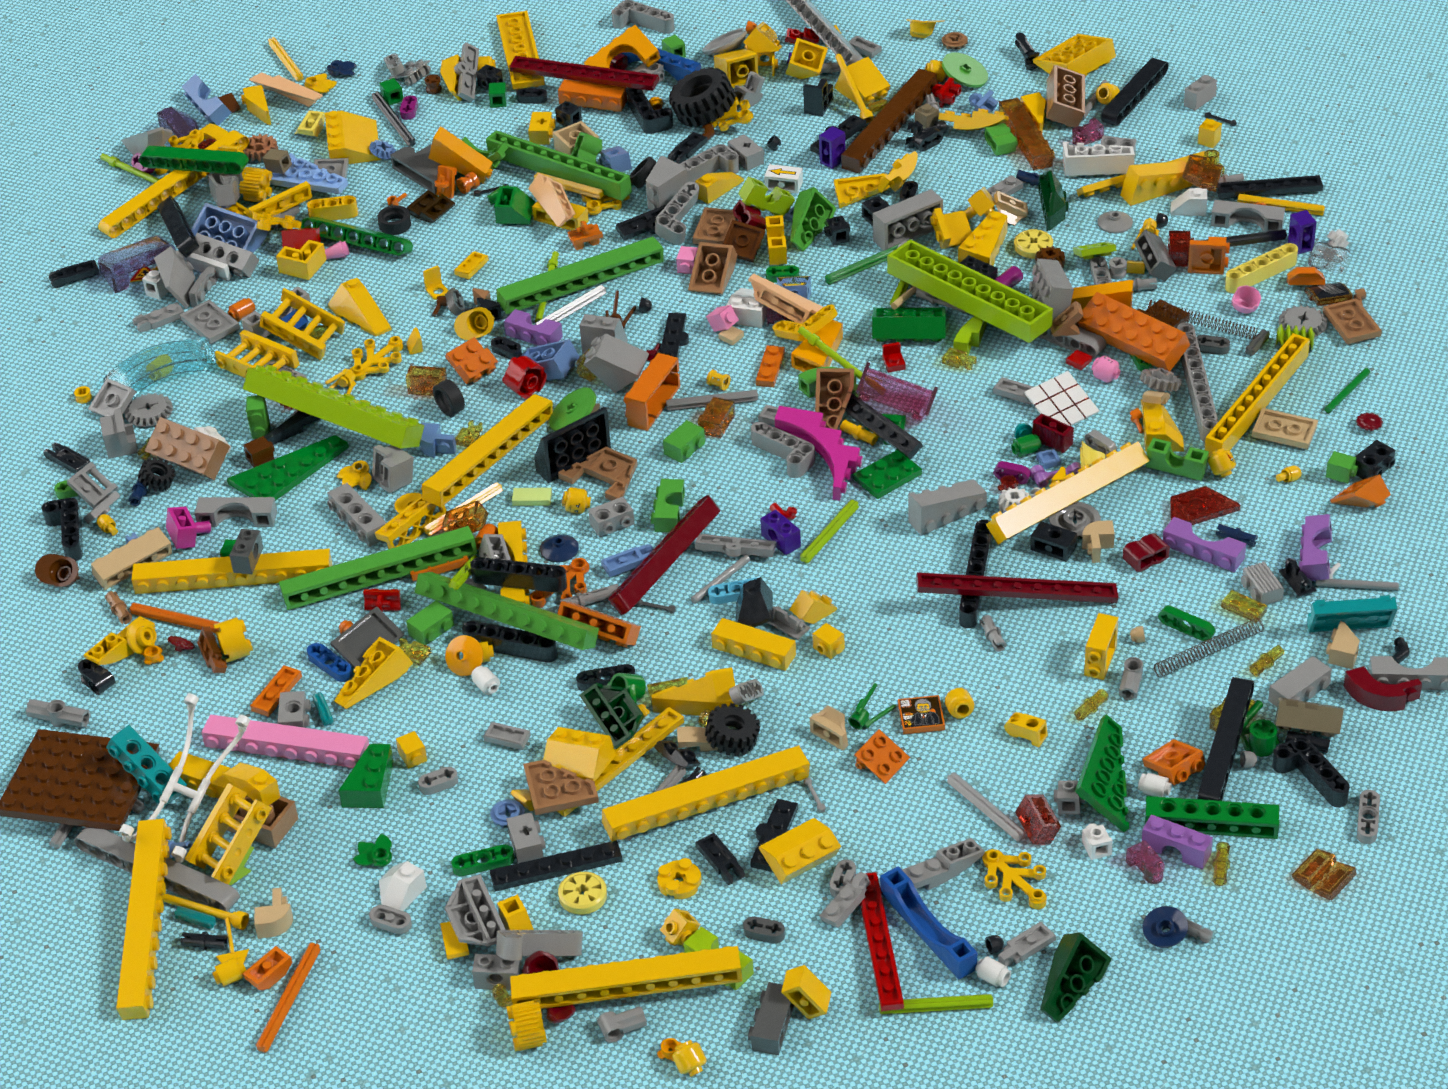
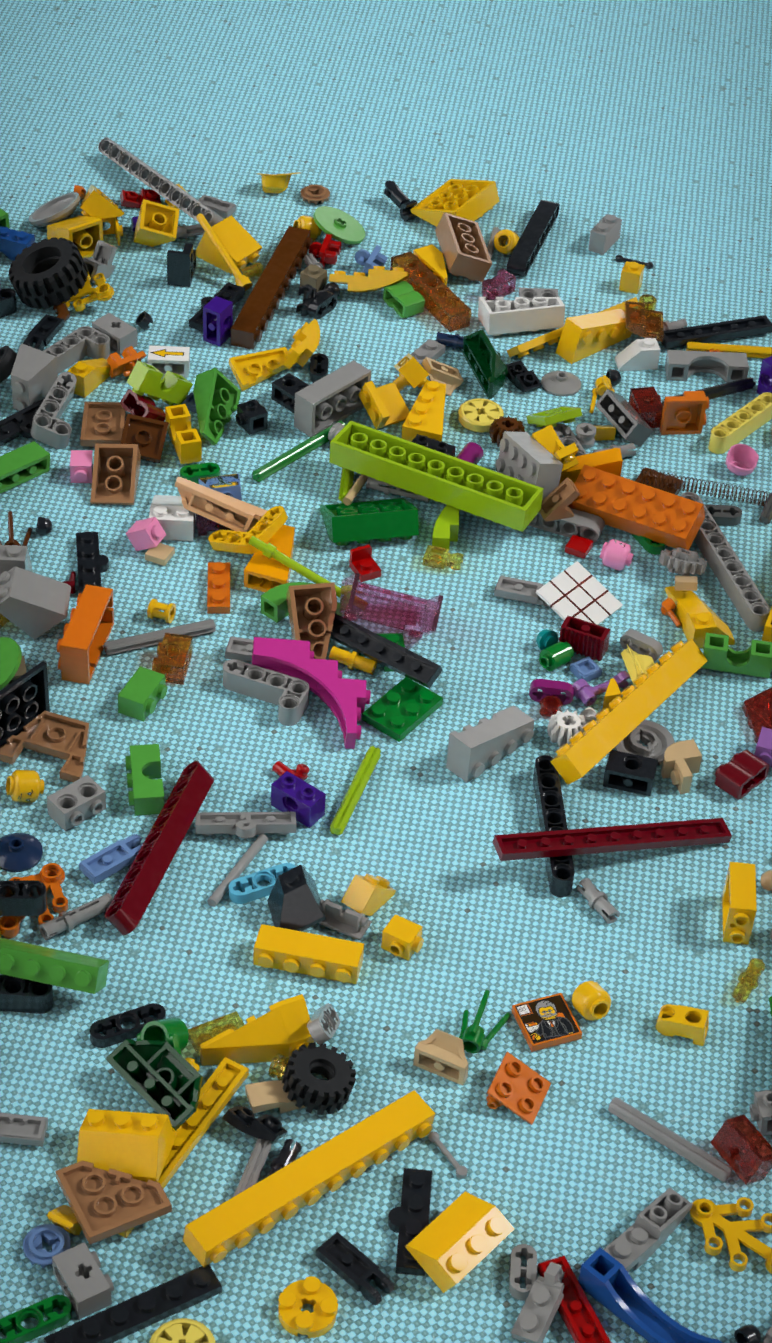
camera: 20 degrees left, 0 degrees up
orange brick [557,601,641,648] -> none
dark grey hinge [636,599,676,614] -> none
none -> orange hips [107,346,146,378]
none -> black slope [506,360,542,393]
none -> yellow arch [532,425,579,472]

